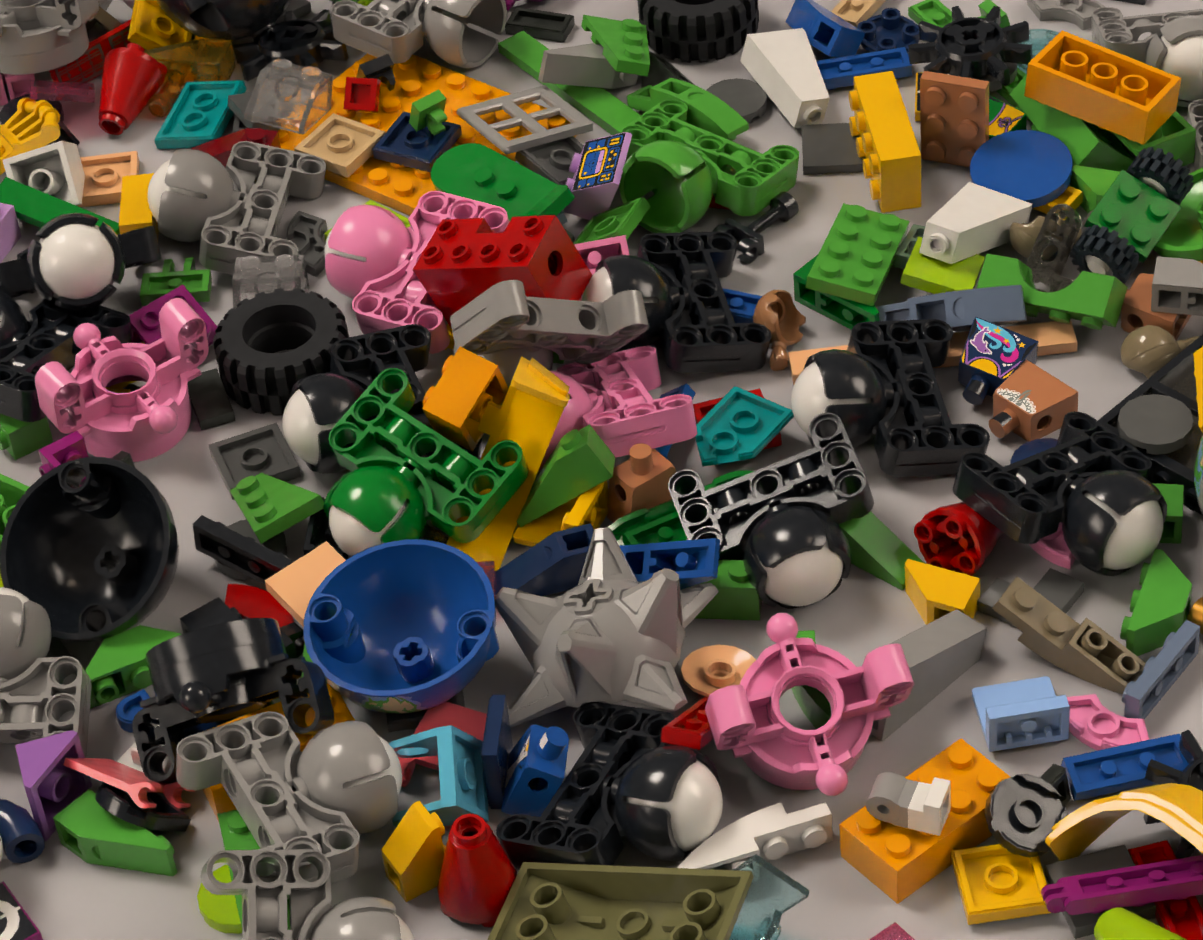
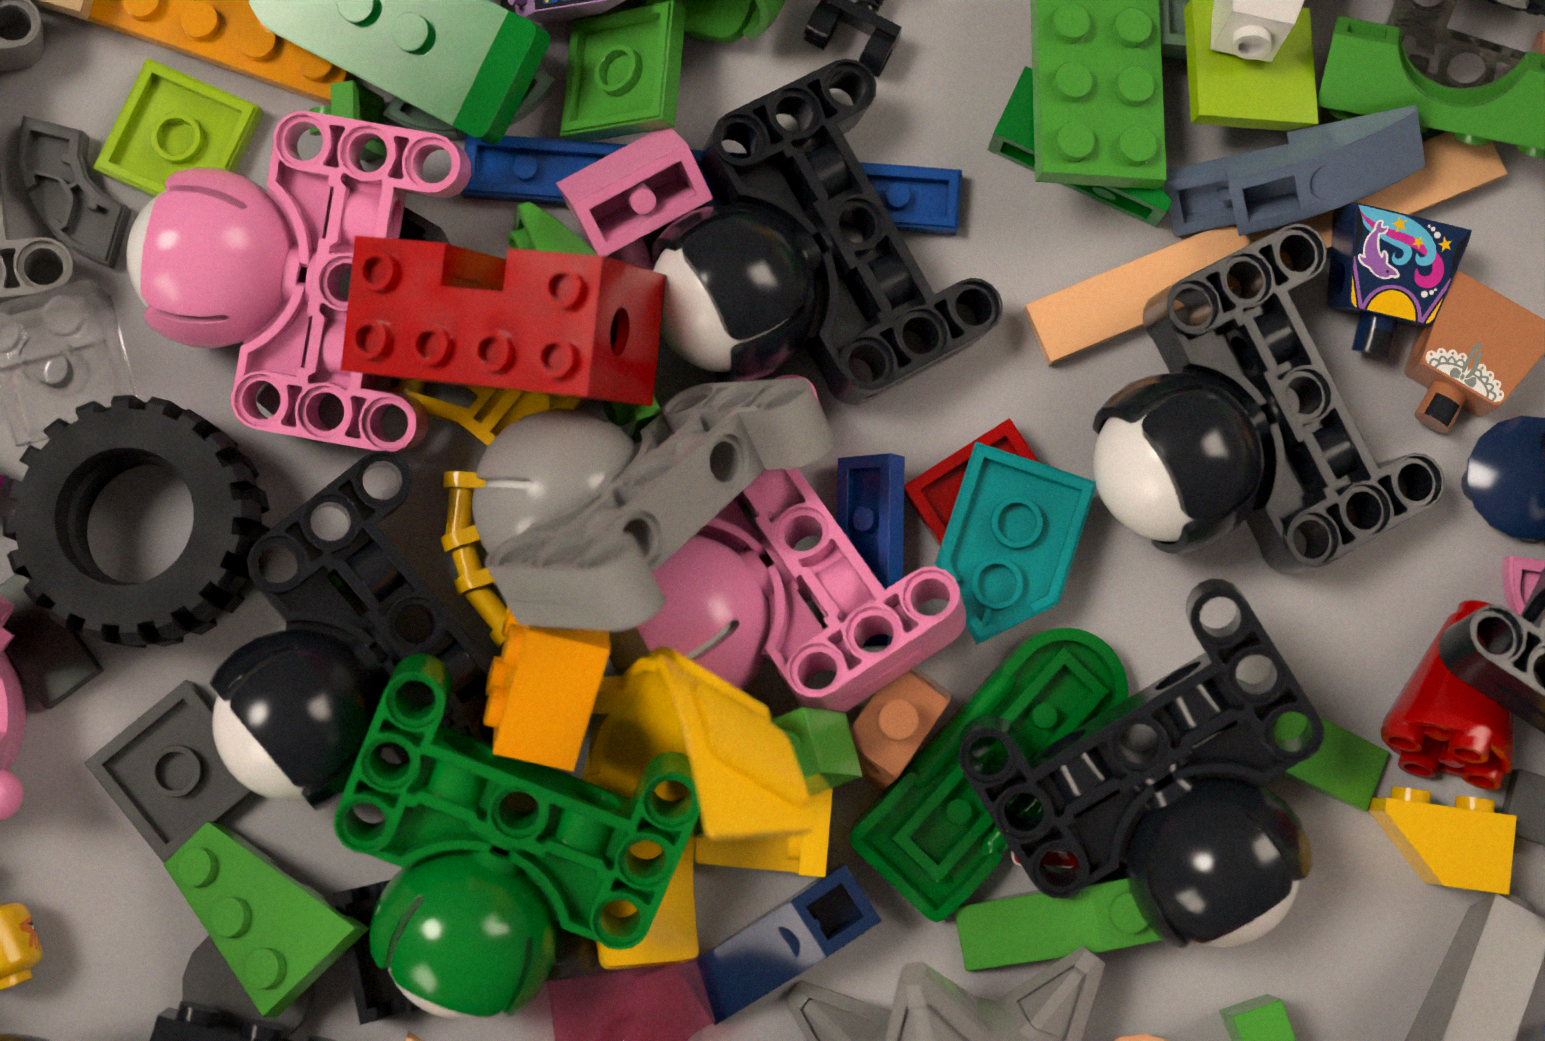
camera: 25 degrees left, 40 degrees up
blue slope [620,538,720,590] -> none
medium nougat hair [753,290,806,371] -> none

